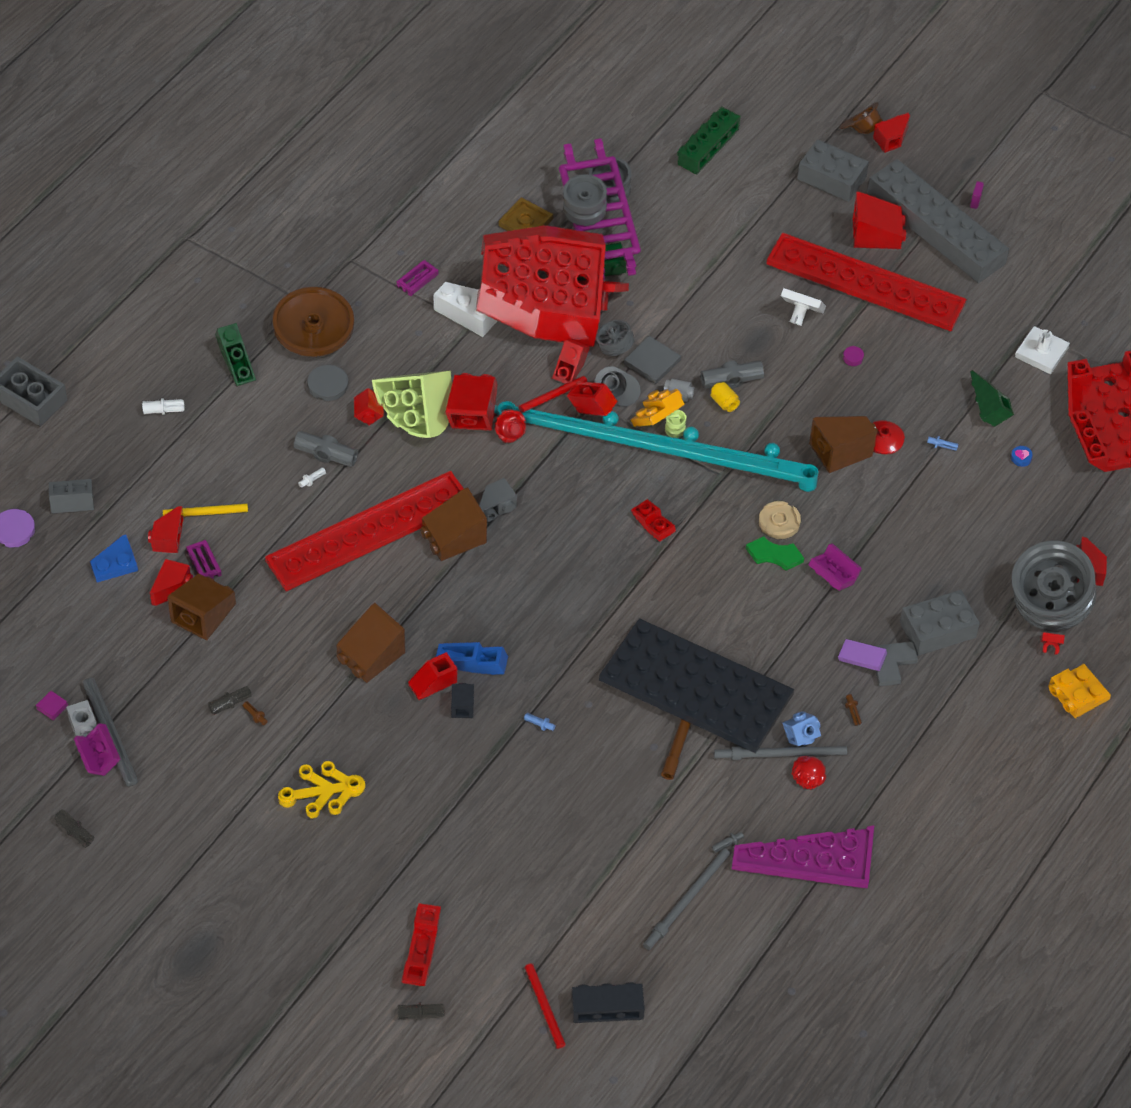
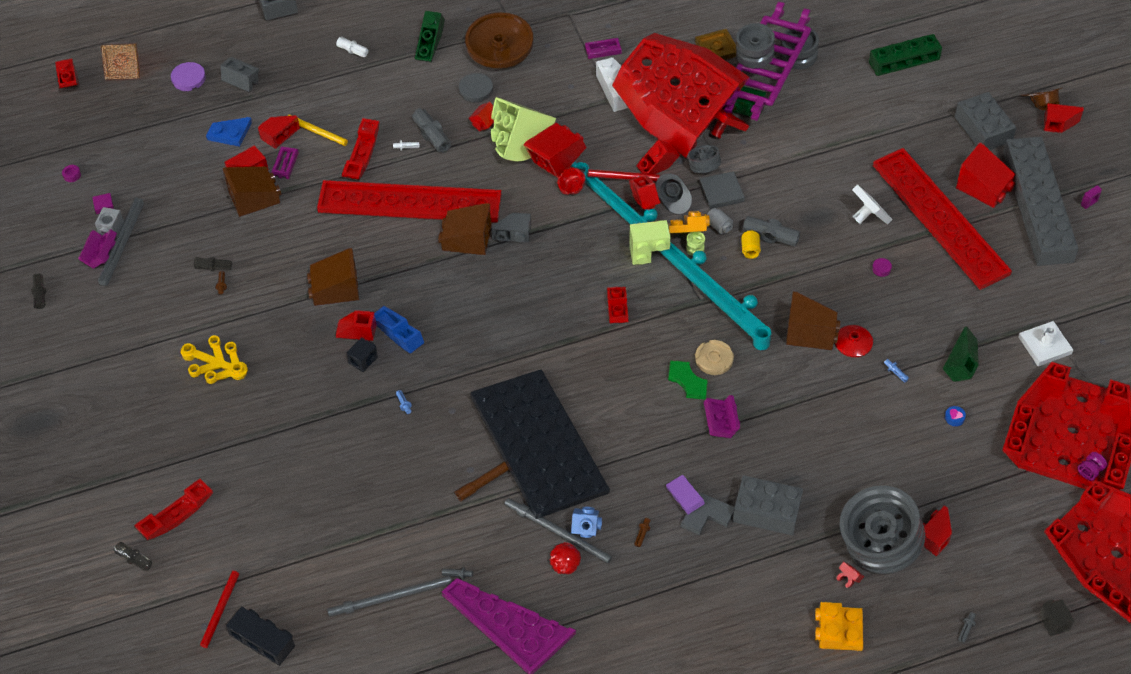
camera: 40 degrees right, 0 degrees up
none -> red slope [342,118,380,179]
none -> yellowish green brick [629,220,670,265]

